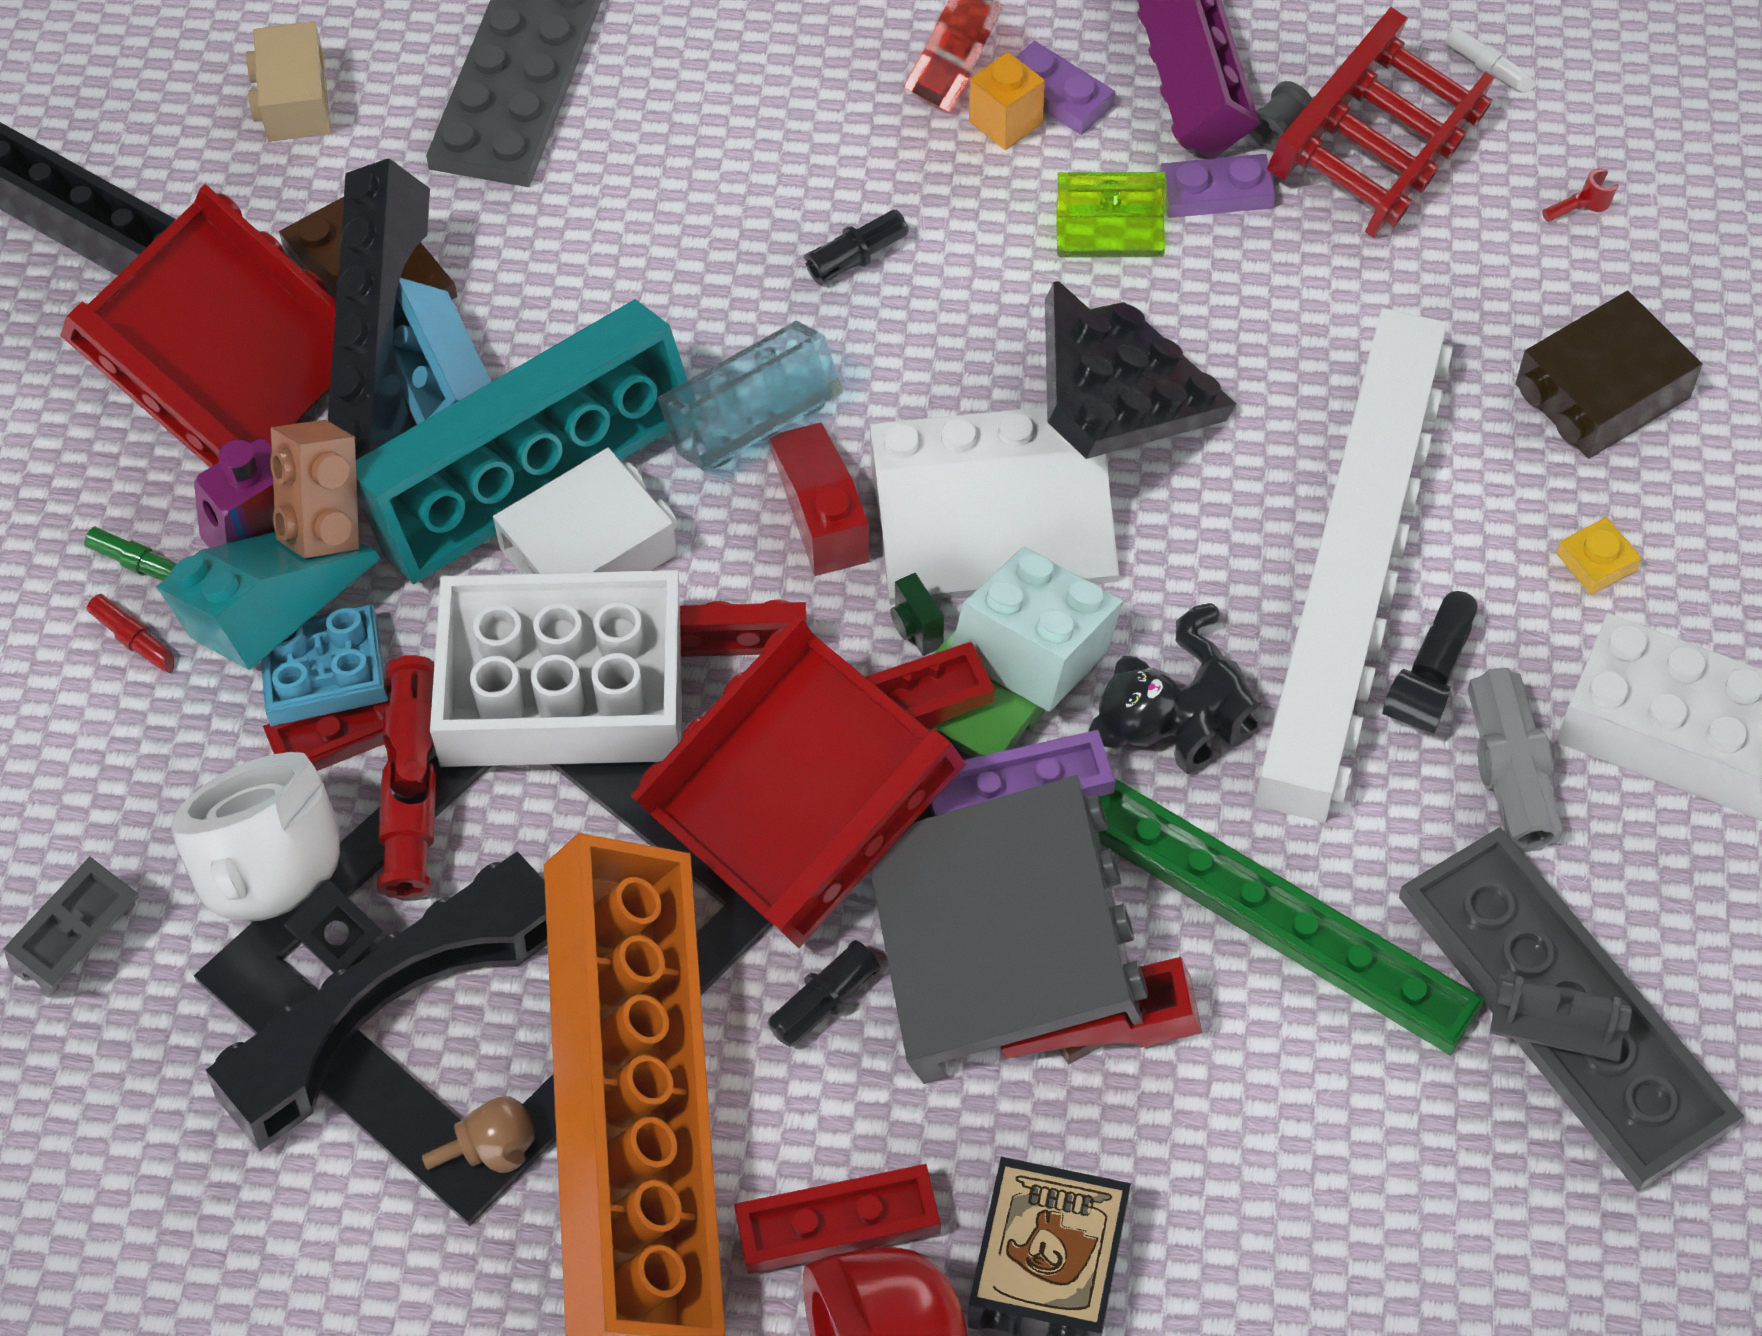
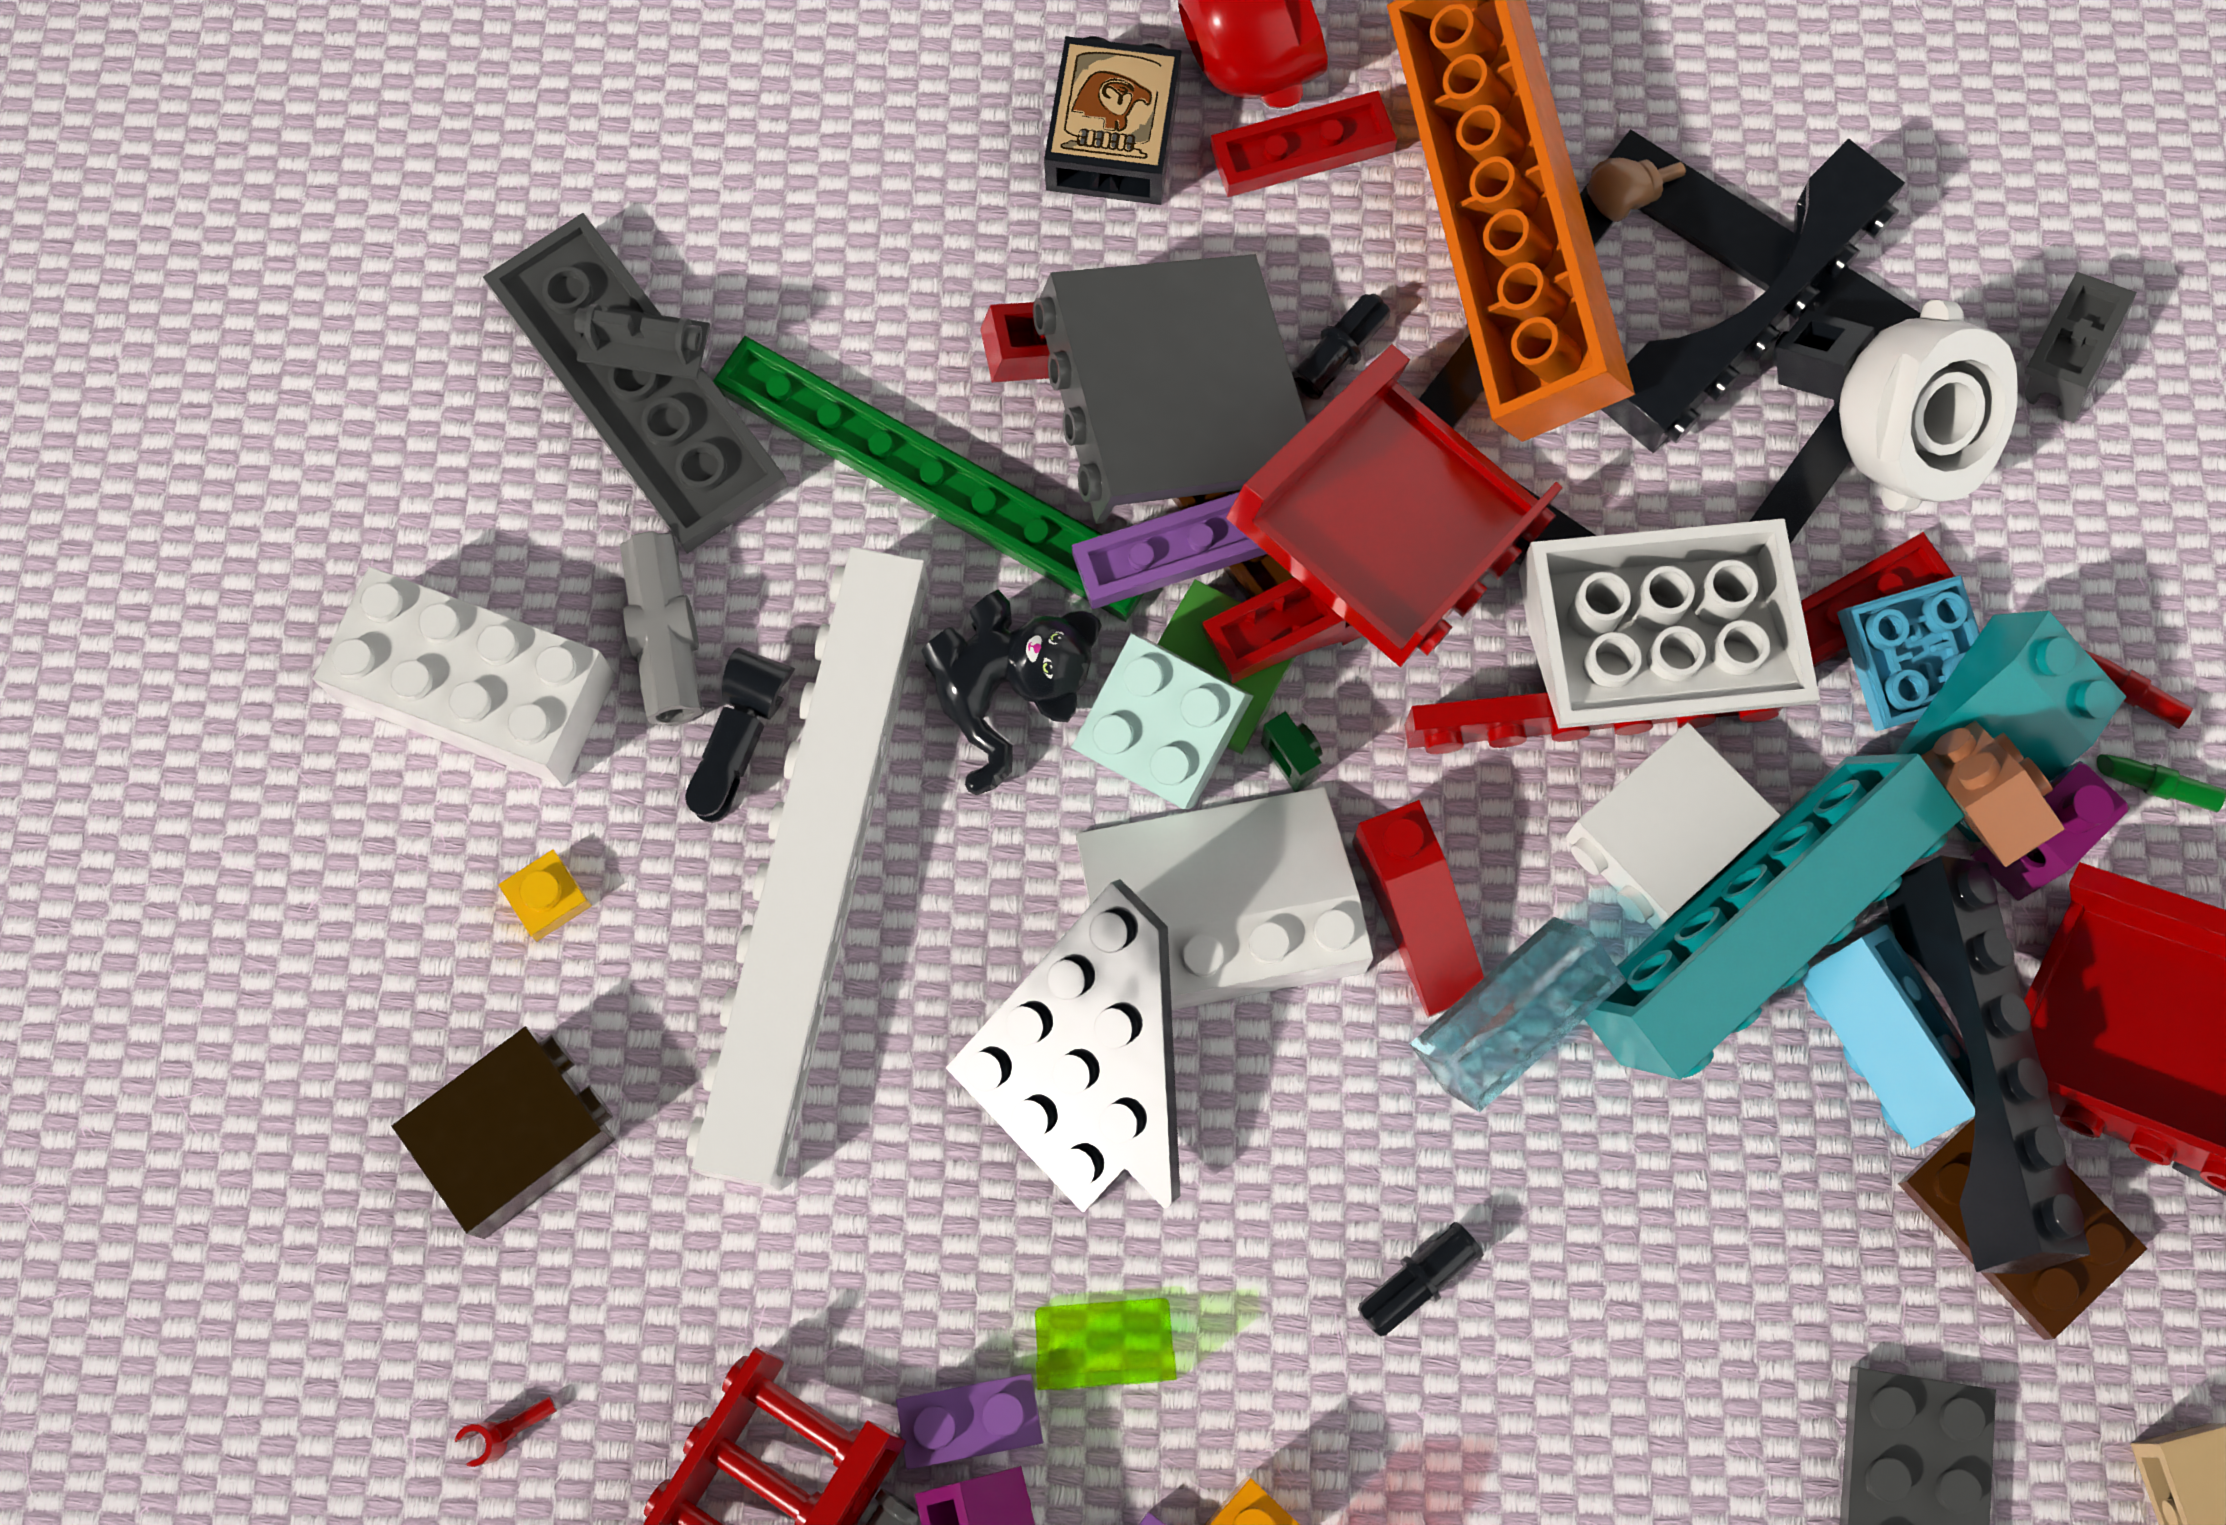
camera: 175 degrees right, 15 degrees up
red piece [376,655,436,899] -> none

